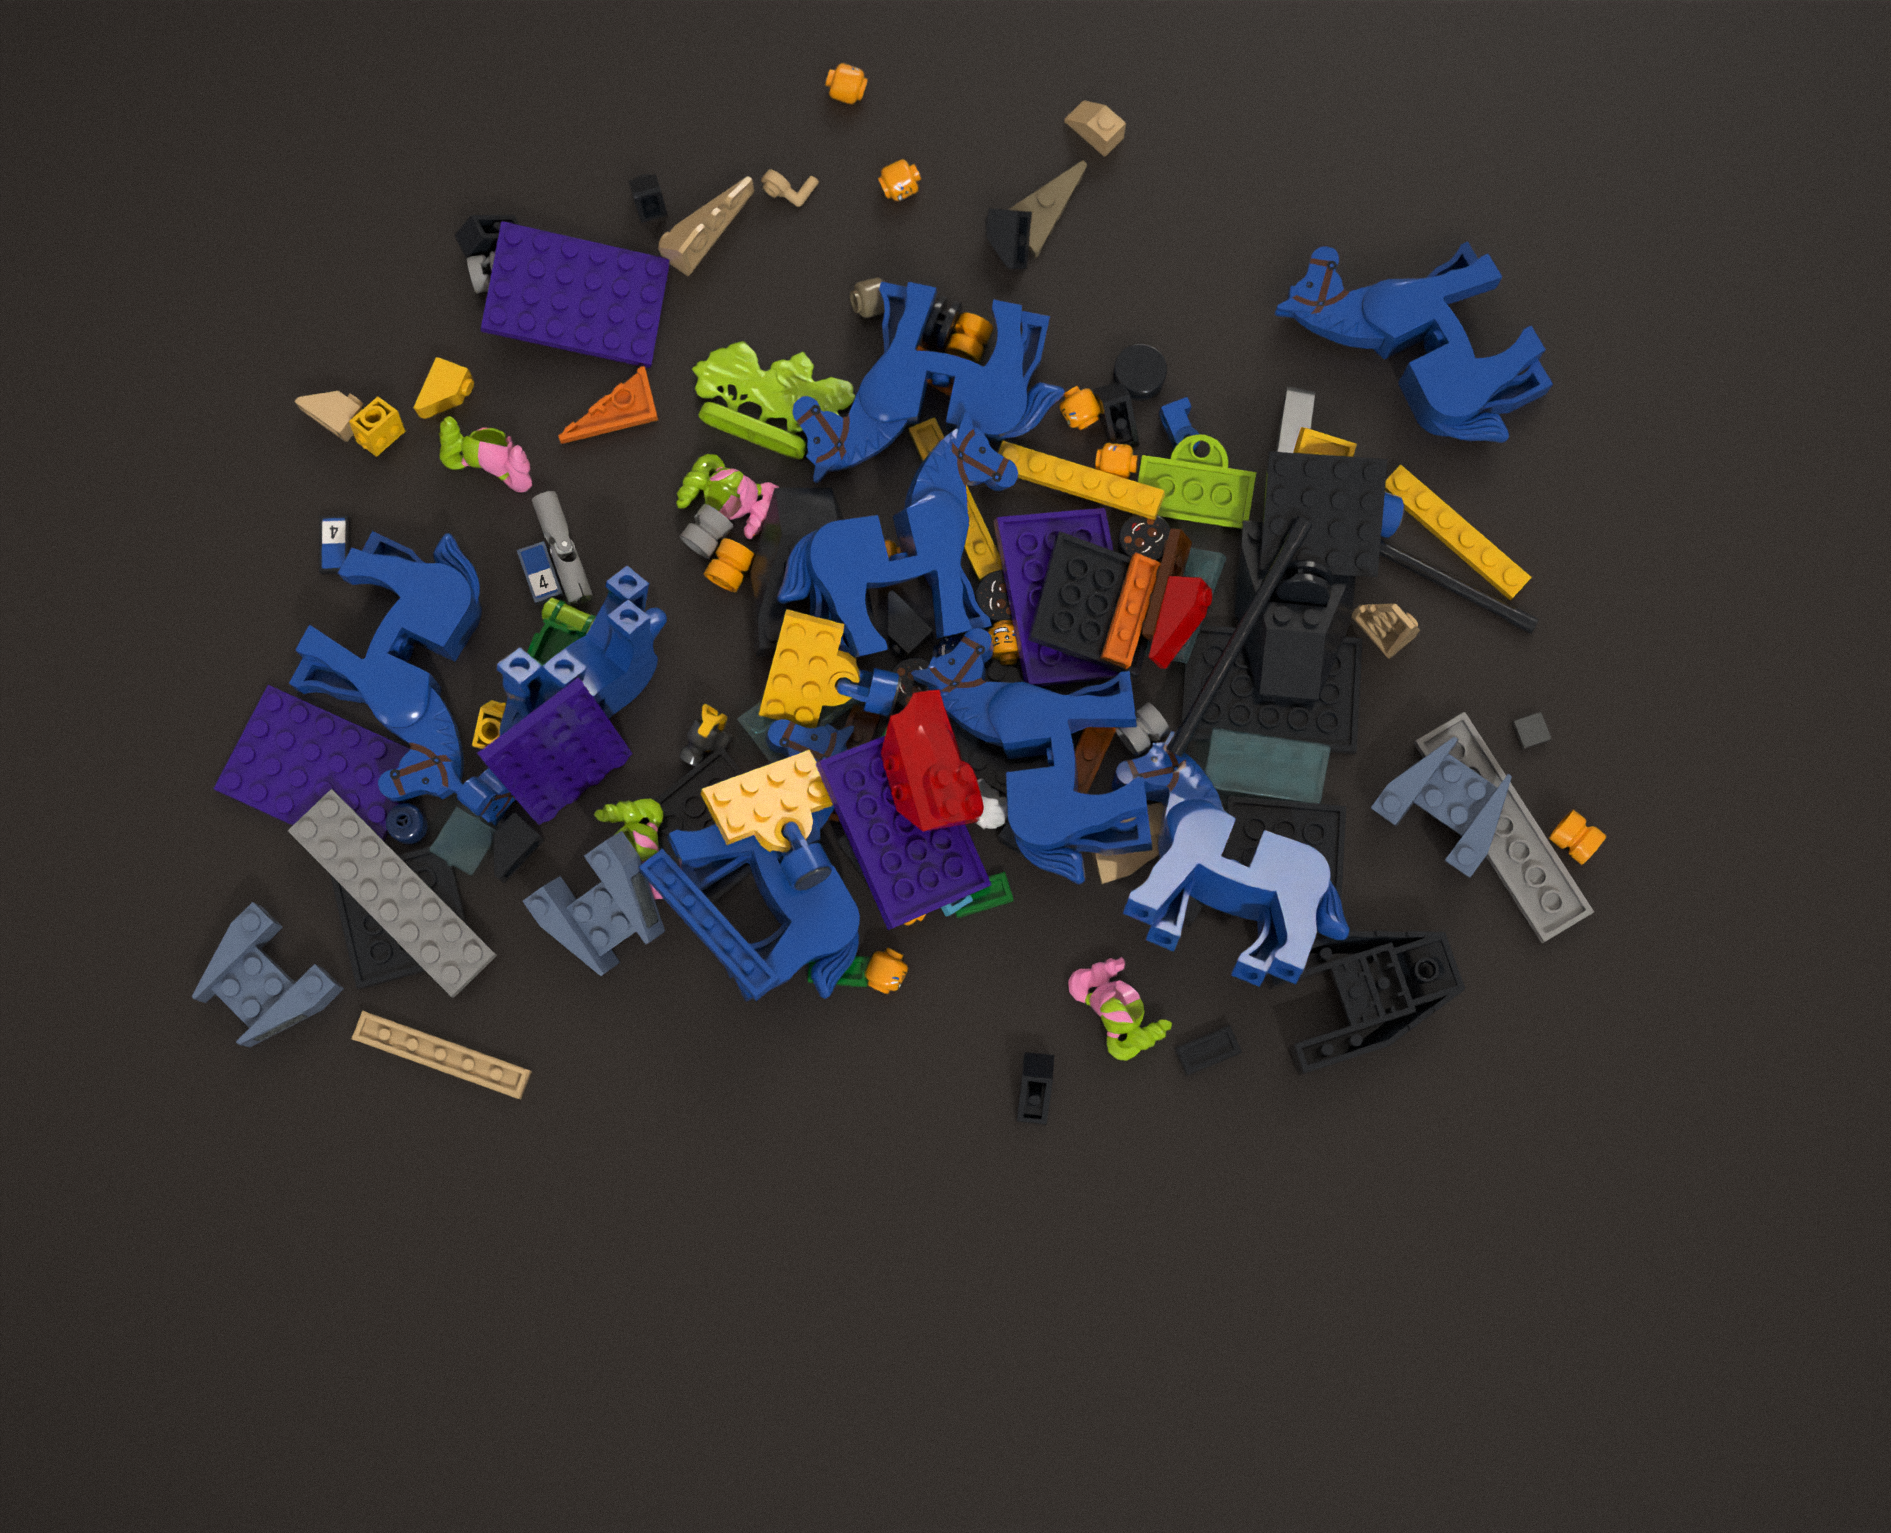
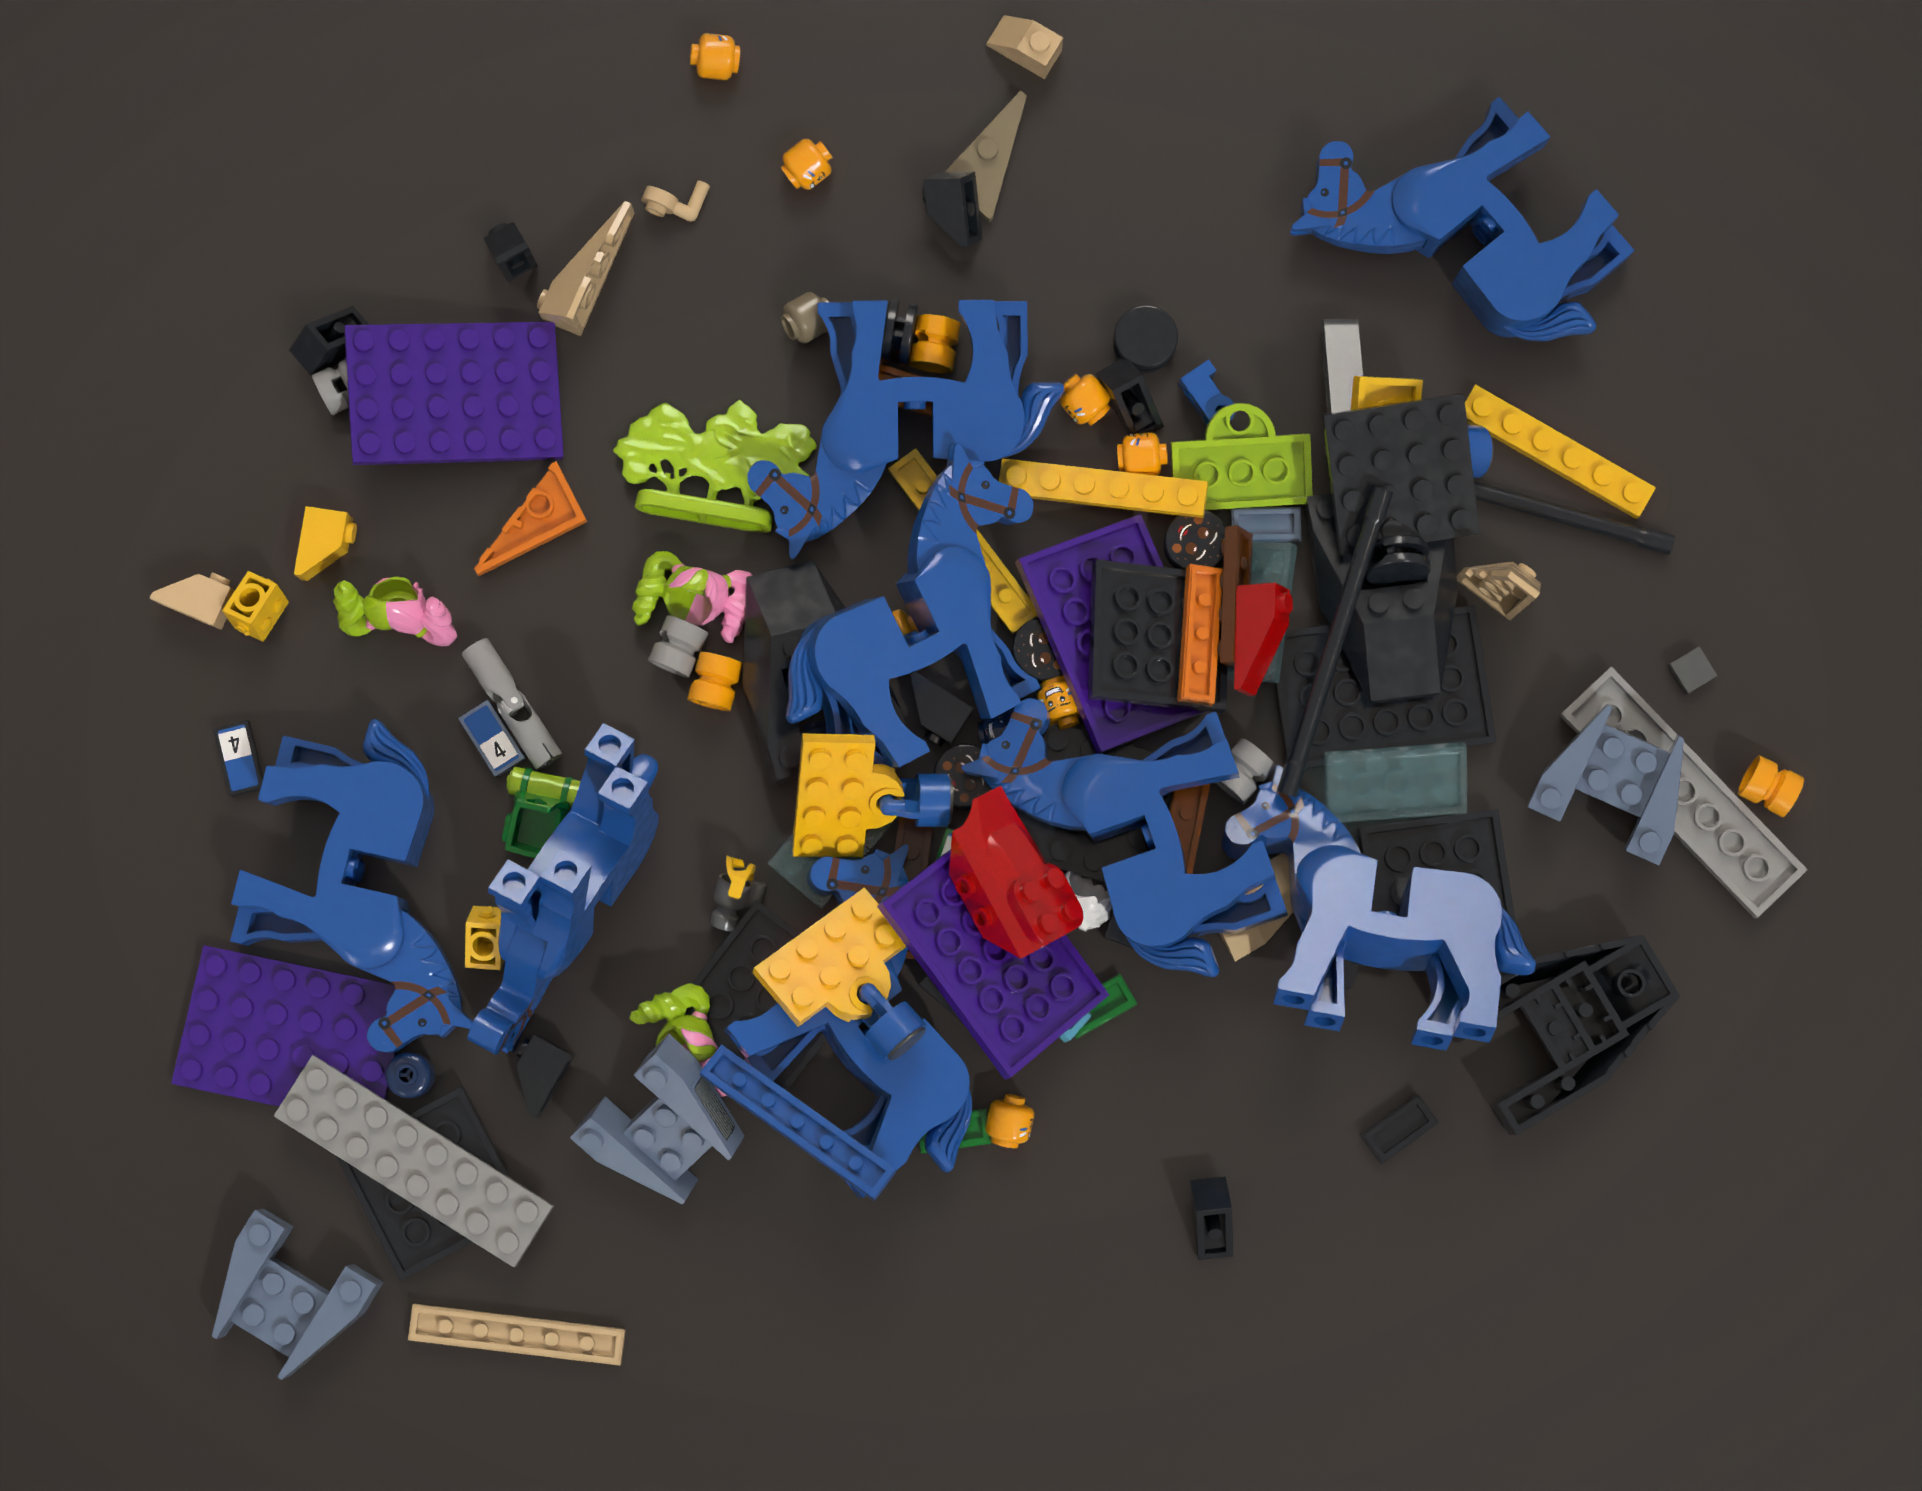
camera: 15 degrees left, 5 degrees up
clear light blue piece [429,807,496,876] -> none
dark purple plate [477,677,633,825] -> none
hair [1068,957,1172,1061] -> none
none -> sand blue tile [1230,507,1302,544]

